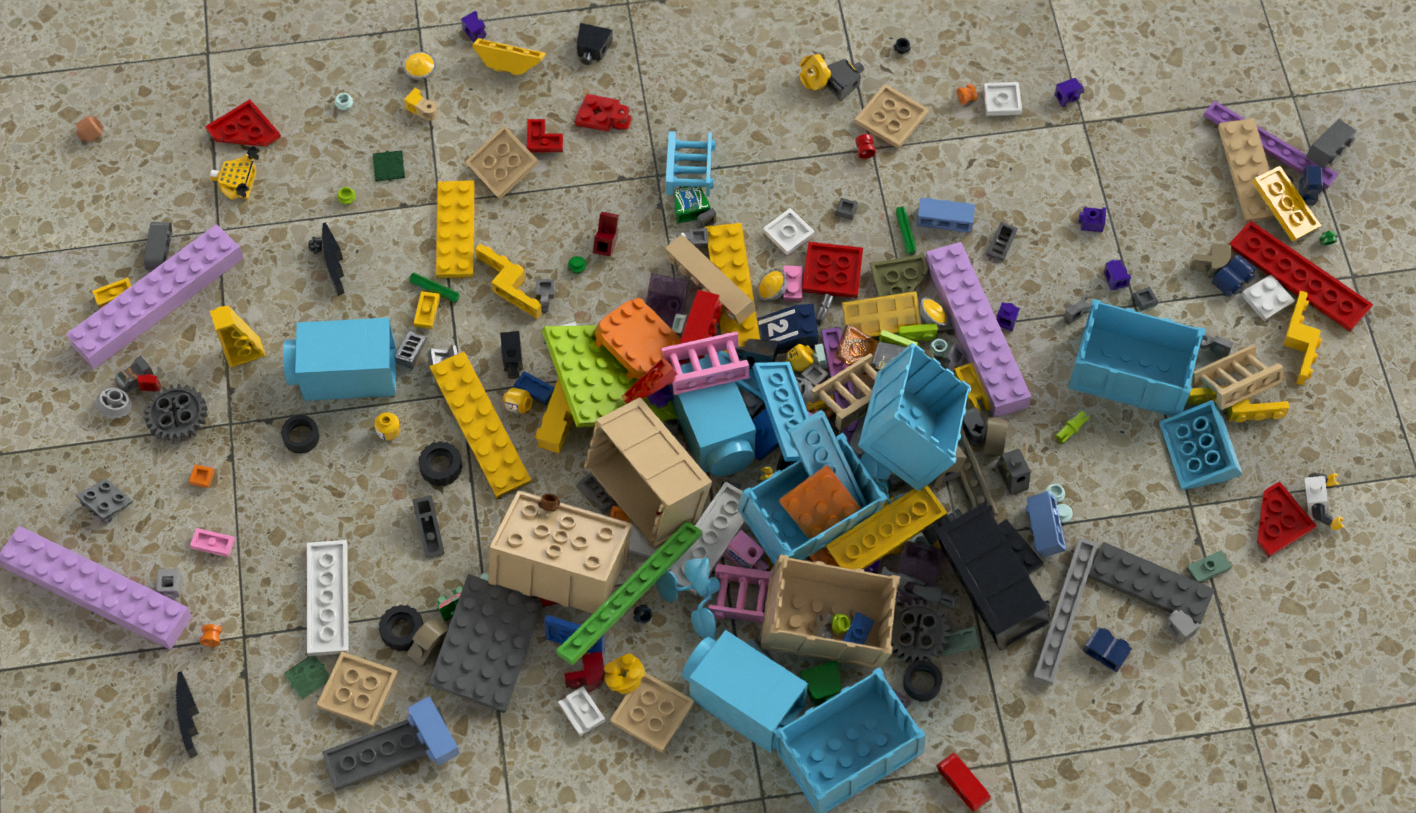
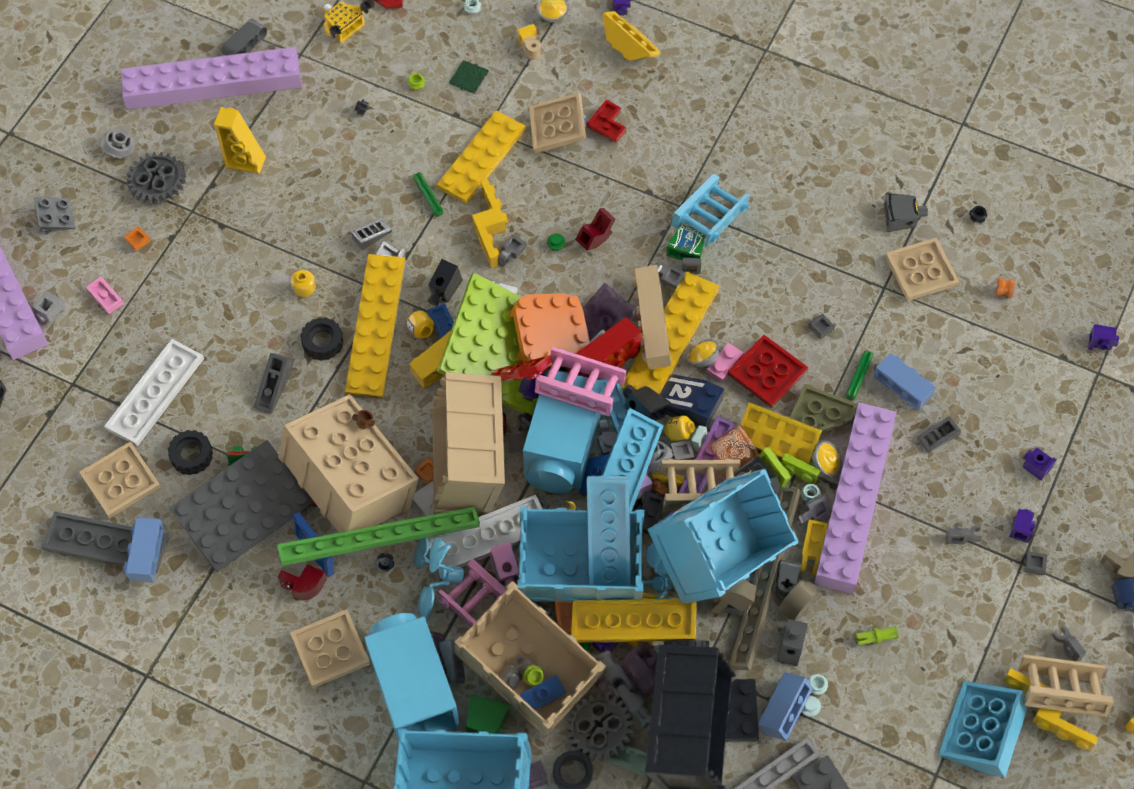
camera: 35 degrees right, 0 degrees up
yellow plate [92,278,131,309] -> none
dark grey leg [114,355,154,393] -> none
red plate [137,374,161,392] -> none
orange wheel [200,624,222,647] -> none
black tyre [281,415,320,454] -> none
medium azure container [283,318,396,401] -> none
clear green piece [284,656,330,700] -> none
black slope [322,222,345,296] -> none
dark tan brick [407,618,448,666] -> none
yellow plate [413,291,440,330] -> none
white plate [558,687,605,737] -> none
red plate [574,94,632,132] -> none
flat silver slope [576,472,615,512] -> none
black torso [577,23,613,65] -> none
yellow plate [604,653,645,694] -> none
white plate [763,208,815,256] -> none
orange plate [779,464,862,540] -> none
yellow plate [799,54,831,90] -> none
flat silver piece [815,294,834,324] -> none
red wheel [855,134,876,159] -> none
white plate [983,82,1022,116] -> none
dark purple brick [996,302,1020,331] -> none
medium azure container [1068,299,1206,416] -> none

